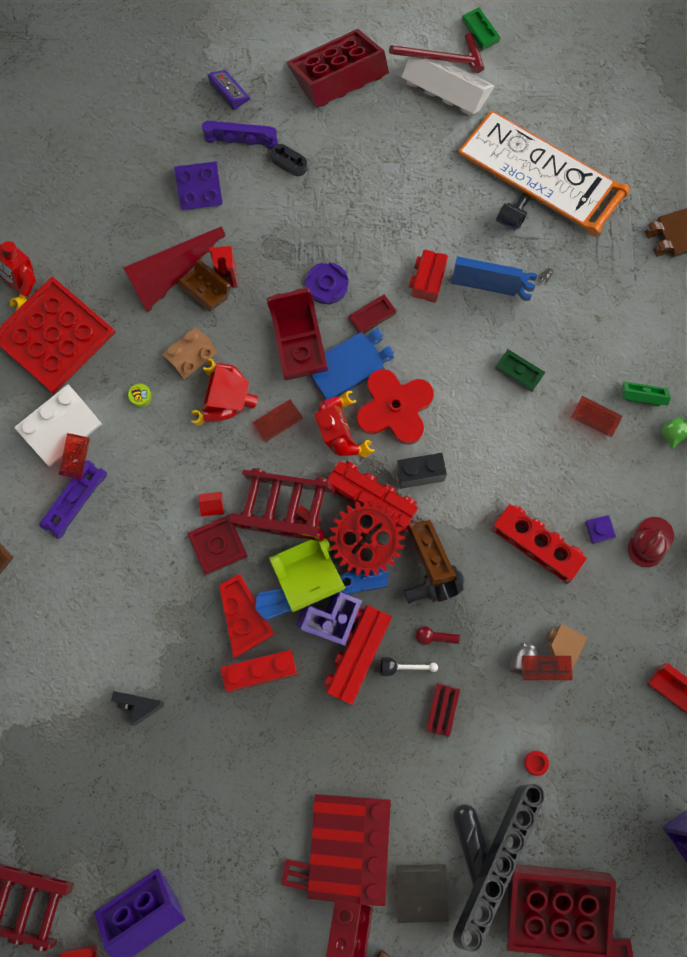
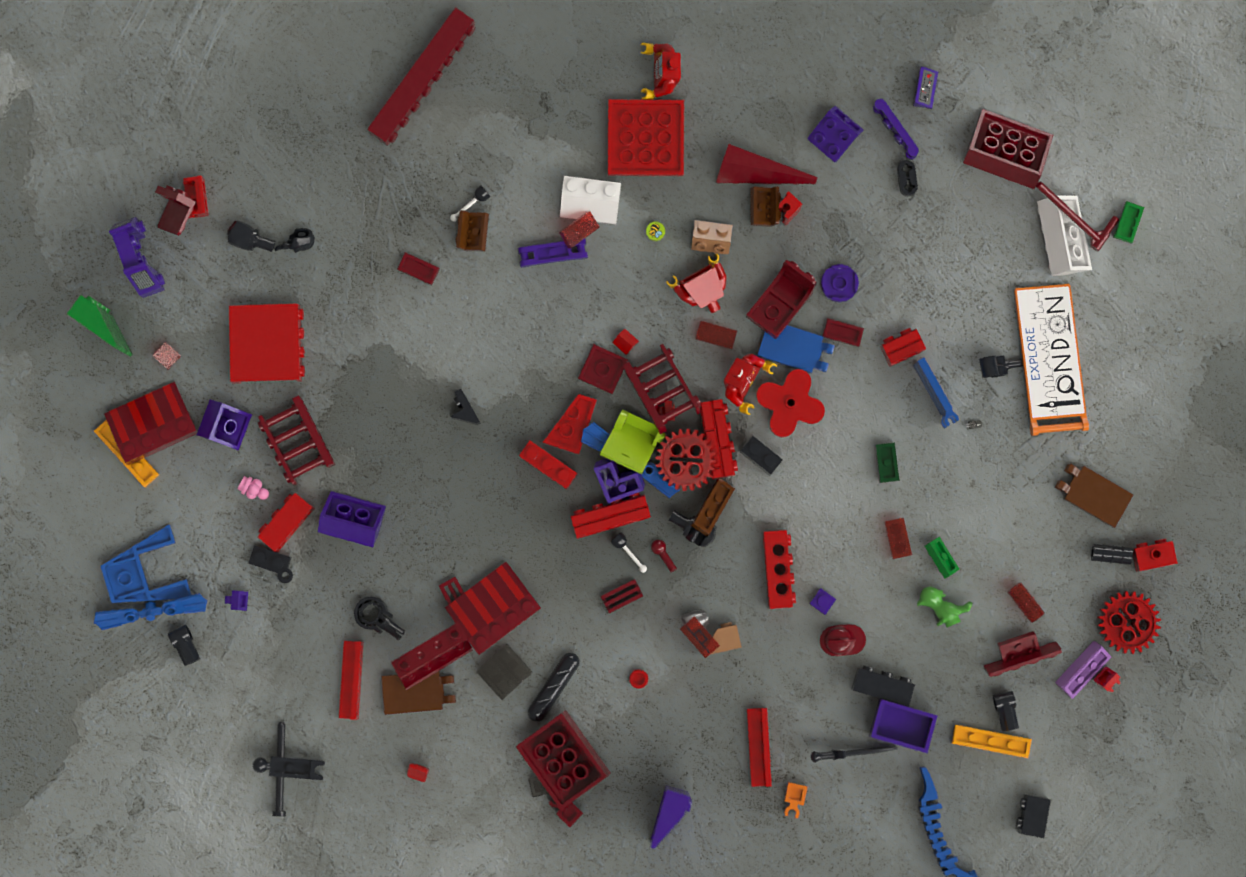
camera: 50 degrees right, 10 degrees up
black beam [453,784,545,952] -> none

